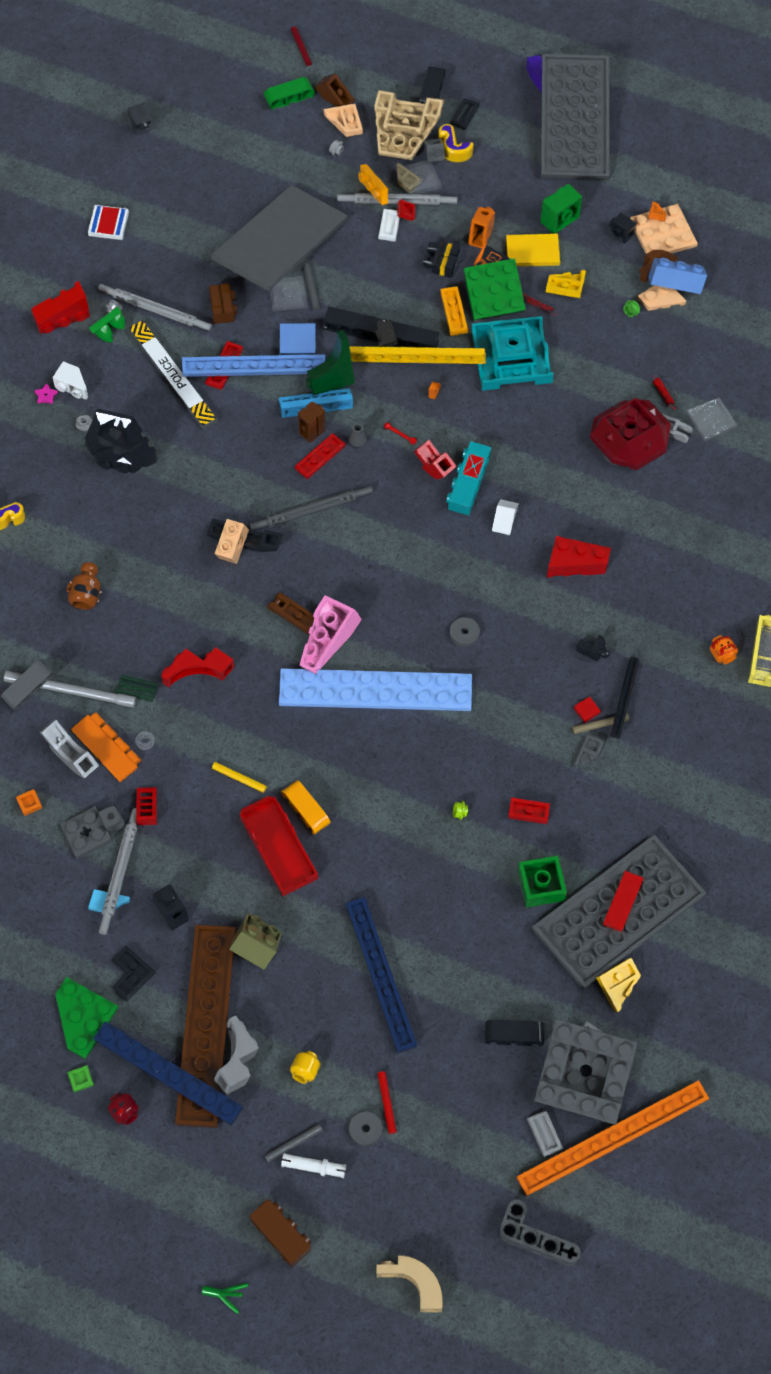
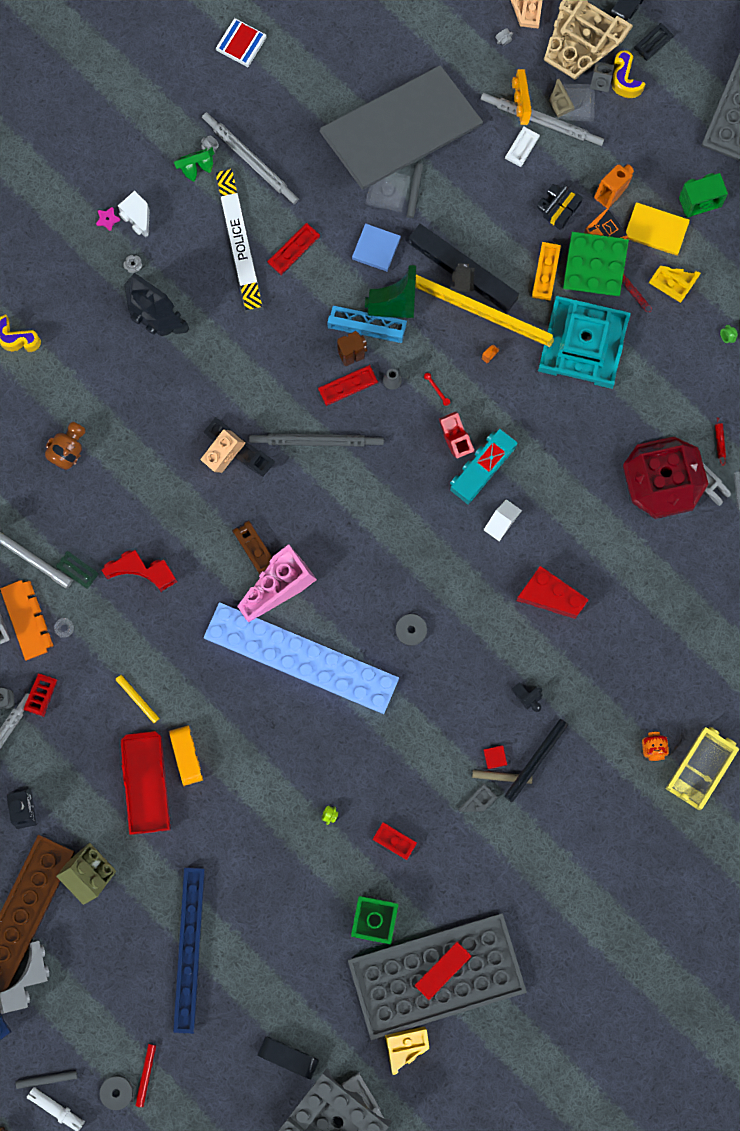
camera: 25 degrees right, 15 degrees up
red wedge [31,281,90,334] -> none
medium blue plate [182,354,325,377] -> none
reddish brown brick [209,284,238,324] -> none
yellow head [290,1051,321,1084] -> none
red tile [397,199,415,221] -> none

